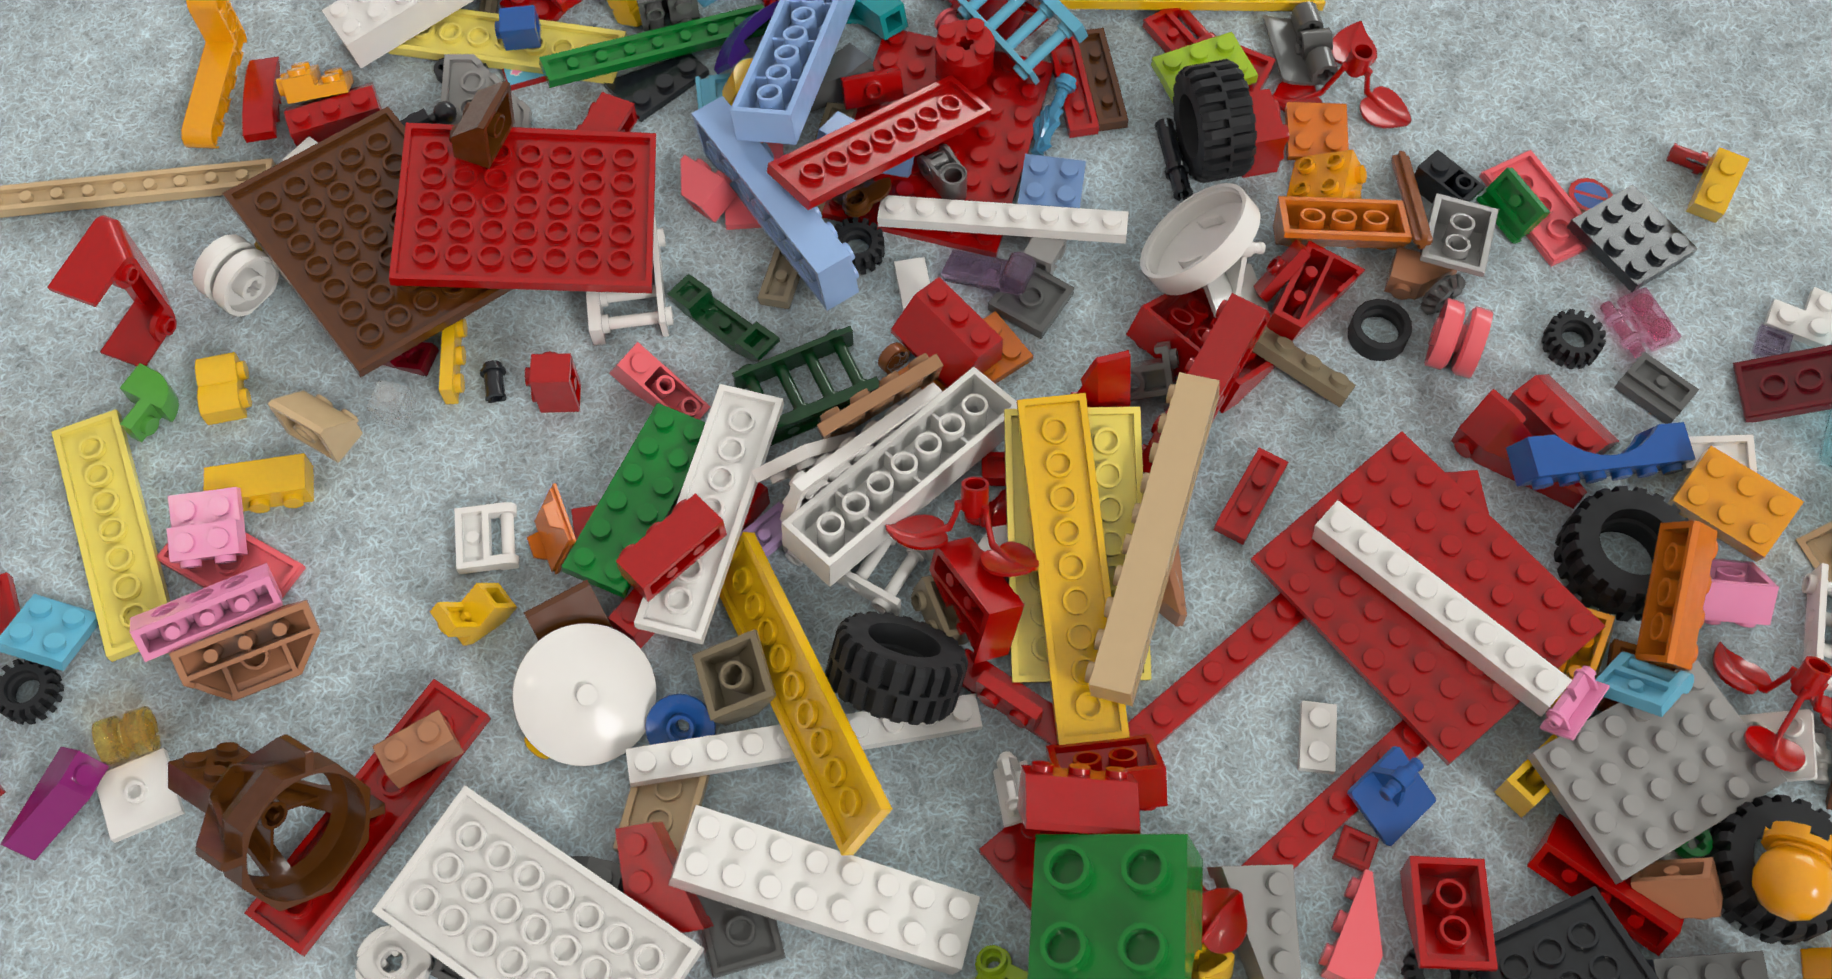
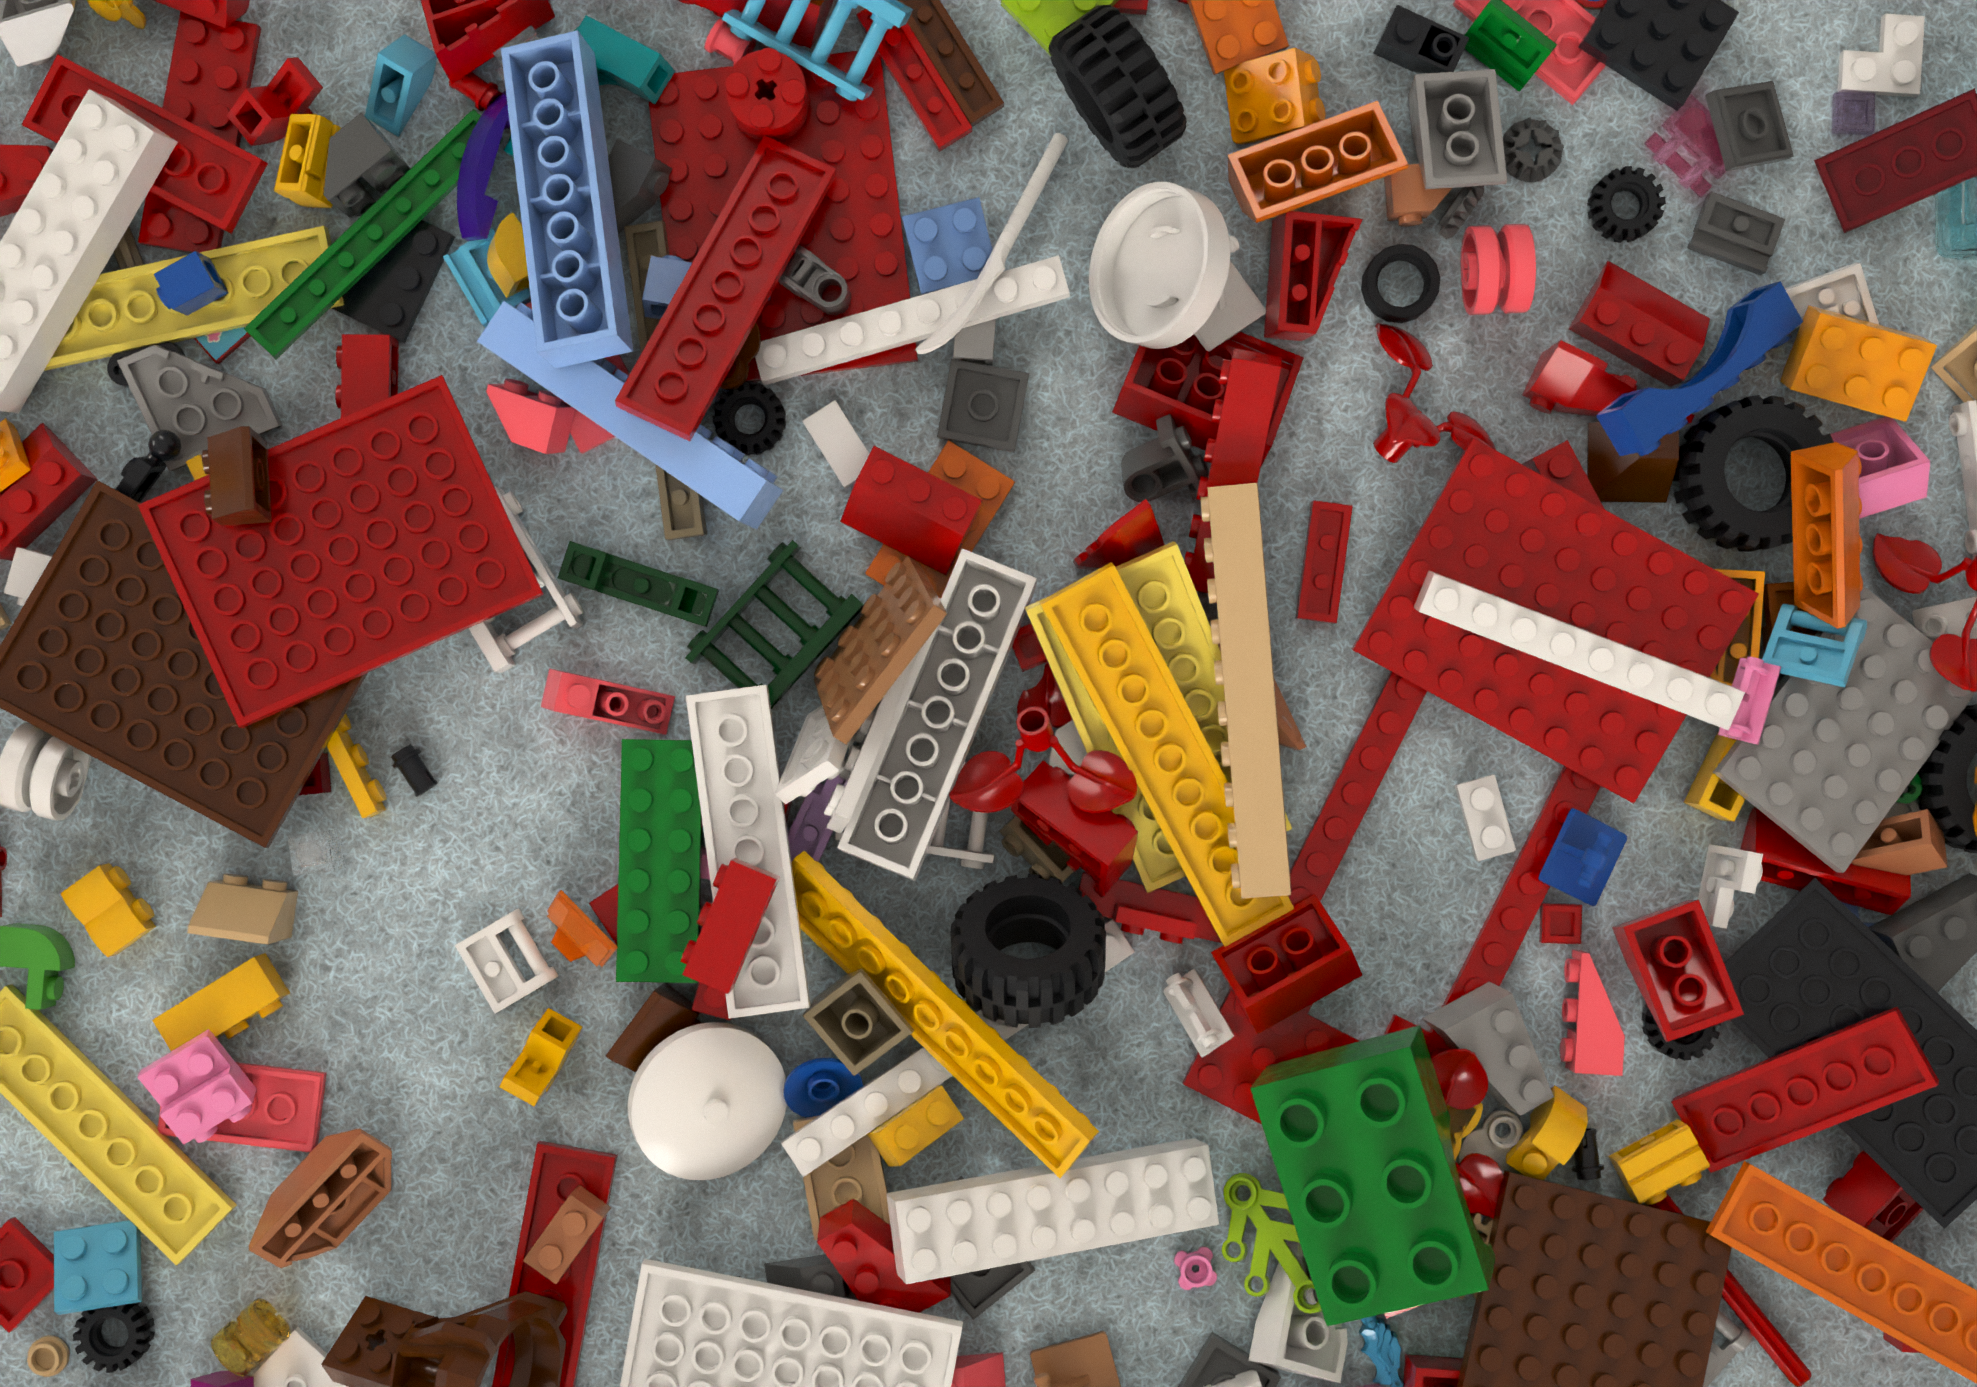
camera: 25 degrees left, 25 degrees up
bright pink brick [130,563,283,662] -> none
red brick [525,351,581,413] -> none
red plate [840,67,904,110] -> none
dark orange tile [878,342,910,375] -> none
clear purple plate [941,250,1037,295] -> none
red slope [1017,760,1141,834] -> none
dark azure piece [1031,73,1077,156] -> none
black pin [1154,118,1193,201] -> none
red brick [1242,88,1289,178] -> none
red plate [1253,239,1311,302] -> none
dark tan plate [1253,326,1356,408] -> none
dark orange axle [1391,151,1433,249] -> none
none -> yellow brick [867,1085,964,1167]
none -> white piece [915,133,1068,354]
none -> red plant [1373,323,1497,463]
none -> dark grey gear [1503,117,1564,182]
none -> reddish brown slope [1587,422,1679,503]
none -> white plate [1698,844,1763,929]
none -> dark grey tile [1705,81,1794,171]

